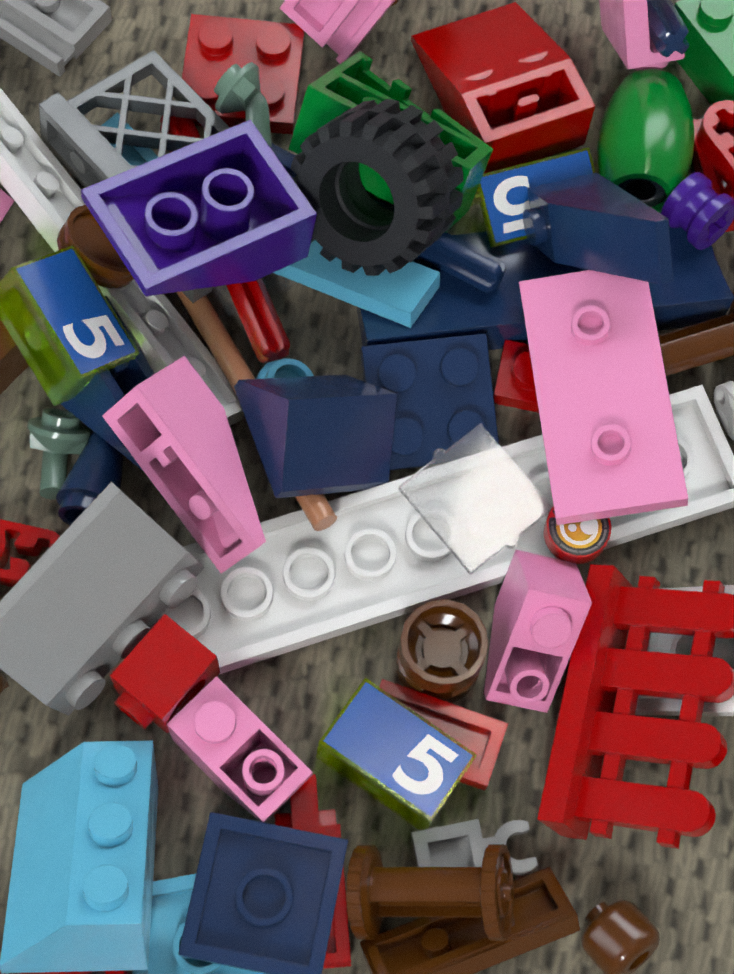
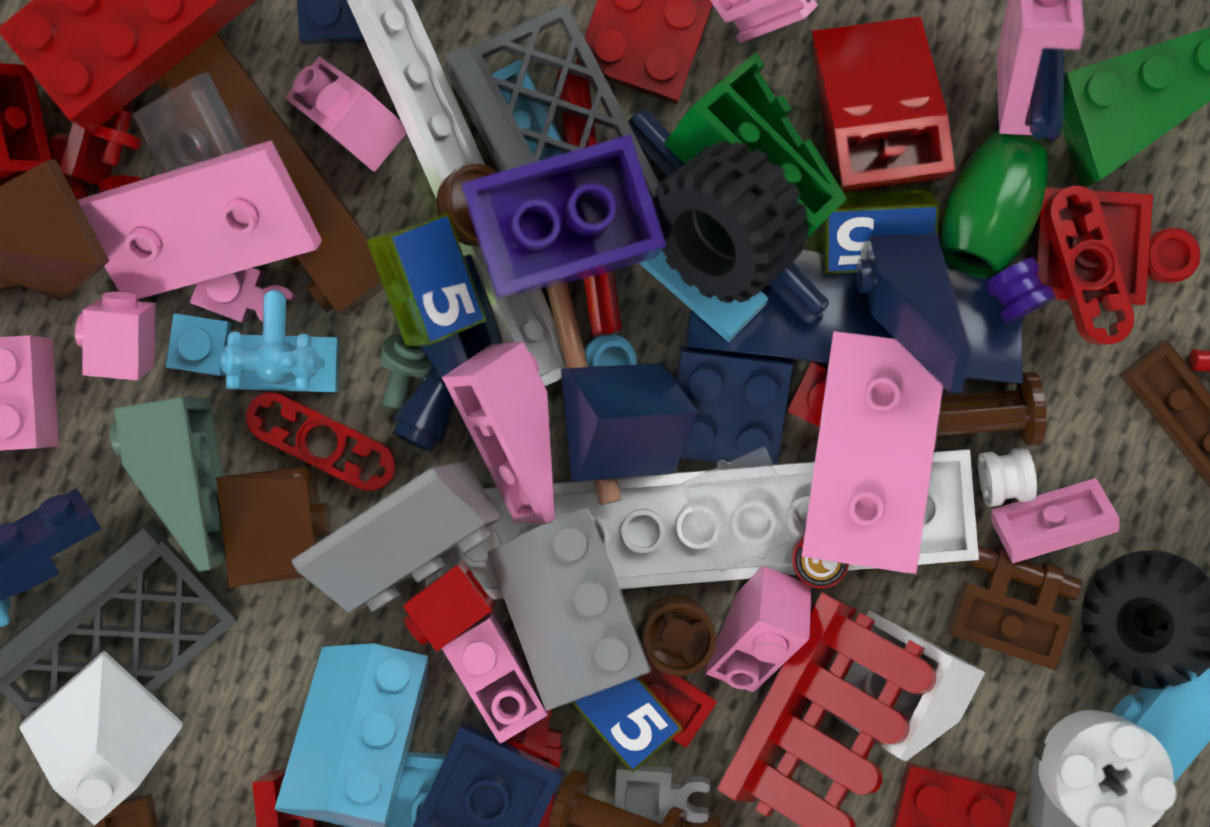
camera: 20 degrees right, 20 degrees up
sand green plate [214,62,272,147] -> none
none -> light grey slope [487,508,652,711]

